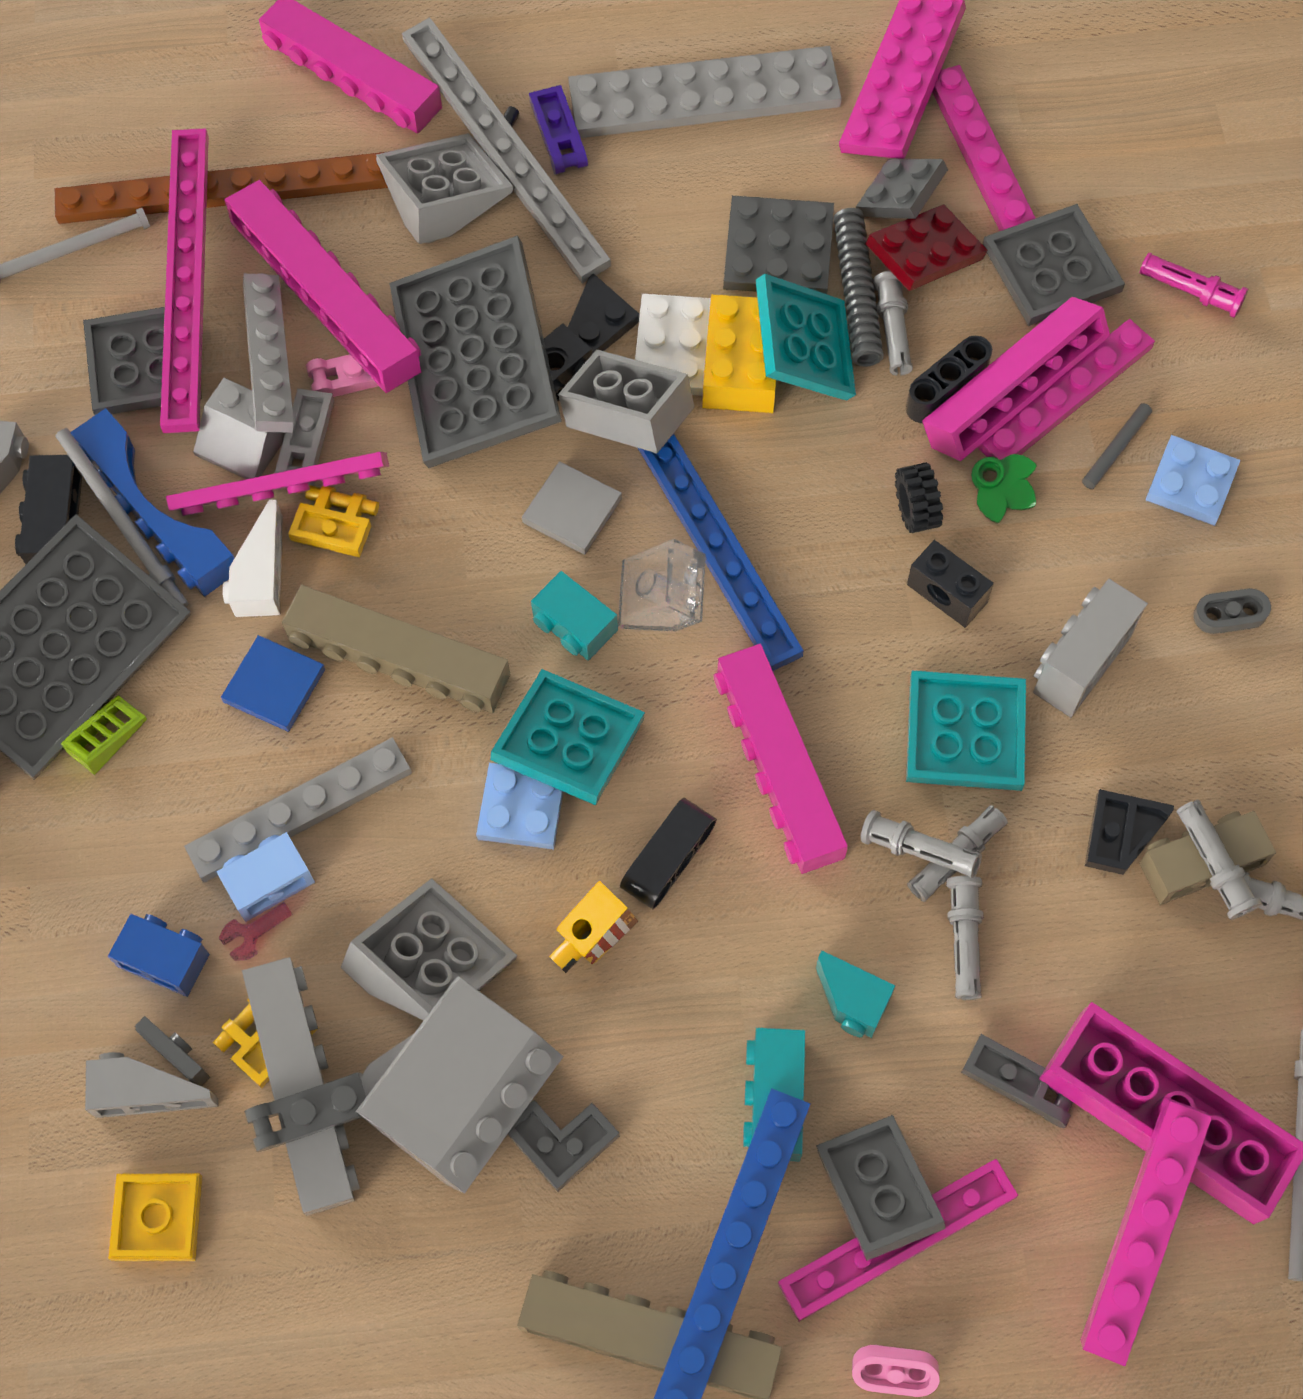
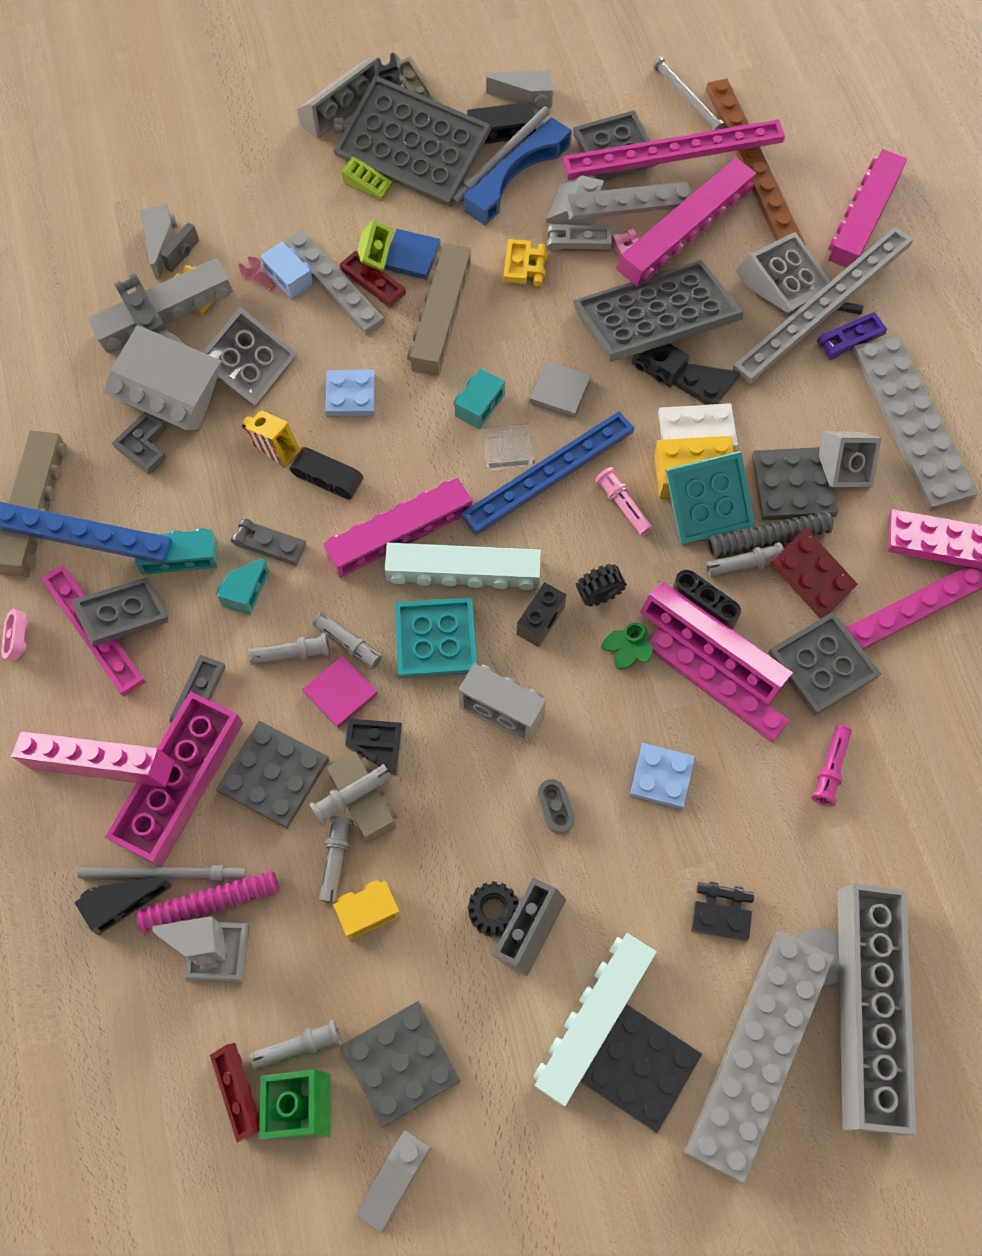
camera: 80 degrees right, 0 degrees up
blue brick [108,914,210,997] -> none
yellow tile [108,1173,202,1261] -> none
dark pink plate [166,452,390,516] -> none
white slope [223,500,283,617] -> none
teal plate [490,669,645,805] -> none
light grey brick [558,350,694,453] -> none
dark grey plate [856,159,948,219] -> none
light grey pin [860,810,982,878] -> none
dark grey bar [1082,403,1152,489] -> none
none -> dark grey plate [216,721,329,829]
none -> dark grey plate [231,518,306,566]
none -> dark pink tile [302,656,378,728]
none -> dark red plate [339,250,406,308]
none -> lime slope [357,220,394,271]
none -> light aqua brick [385,543,541,590]
none -> bright pink pin [595,467,654,537]
none -> light grey slope [819,431,882,487]

